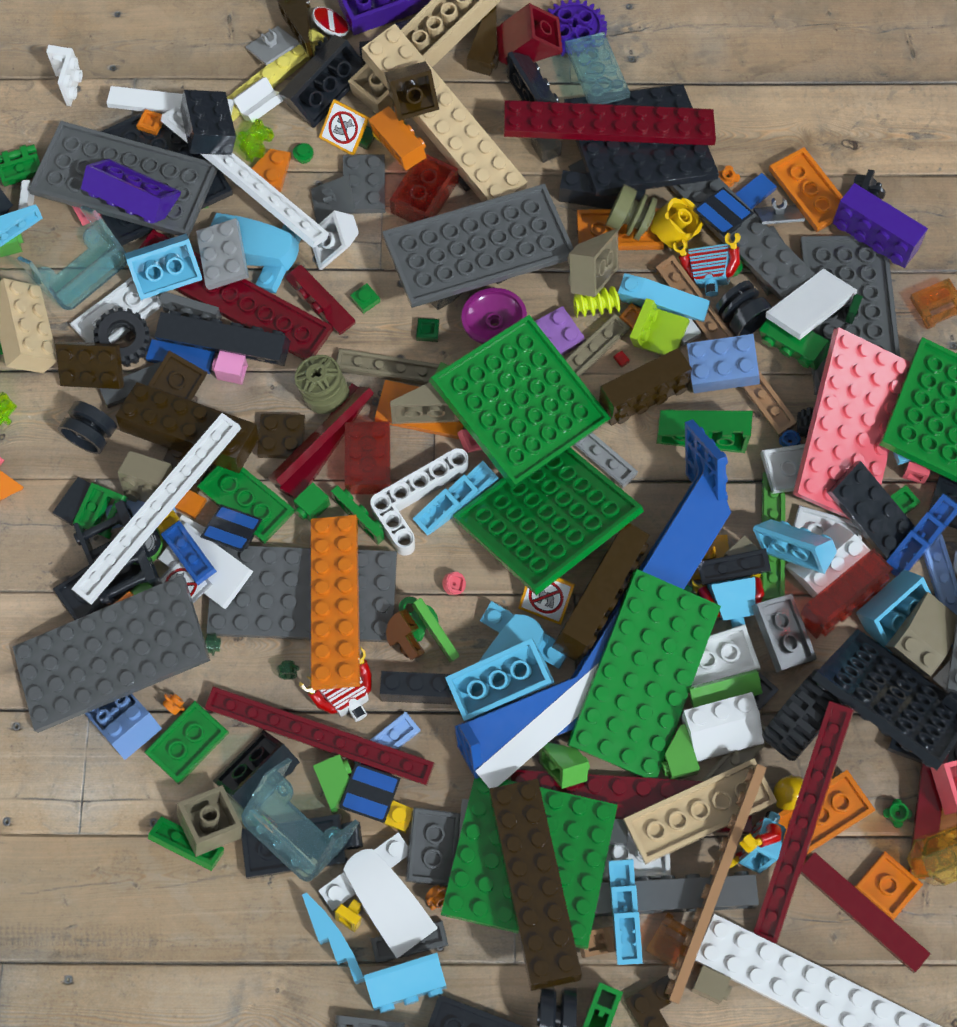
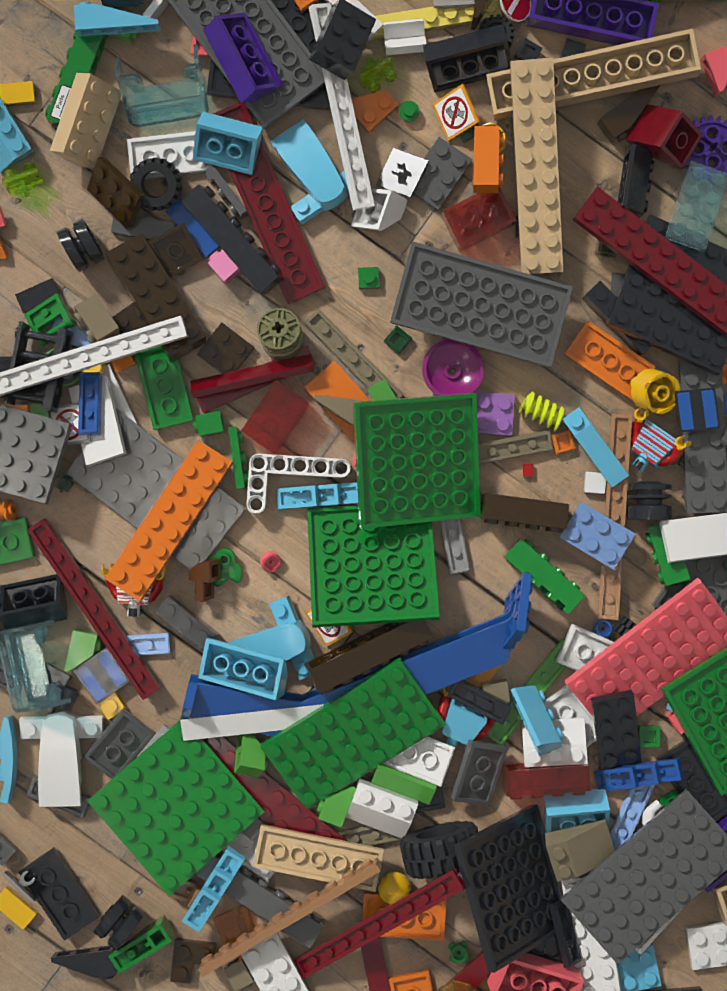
camera: 35 degrees right, 20 degrees up
light grey plate [196,218,249,290] -> none
piece [200,505,262,552] -> none
clear green plate [276,660,300,680] -> none
dark red bracket [285,265,356,335] -> none
yellow tile [335,899,362,932] -> none
medium azure slope [364,953,447,1013] -> none
dark brown slope [385,61,439,121] -> none
bright green tile [411,598,459,663] -> none
orange plate [425,885,446,910] -> none
dark brown brick [490,779,582,991] -> none
dark tan slope [567,229,619,297] -> none
olive wheel [605,184,658,241] -> none
lime bracket [630,298,690,356] -> none
torso [718,811,786,874] -> none

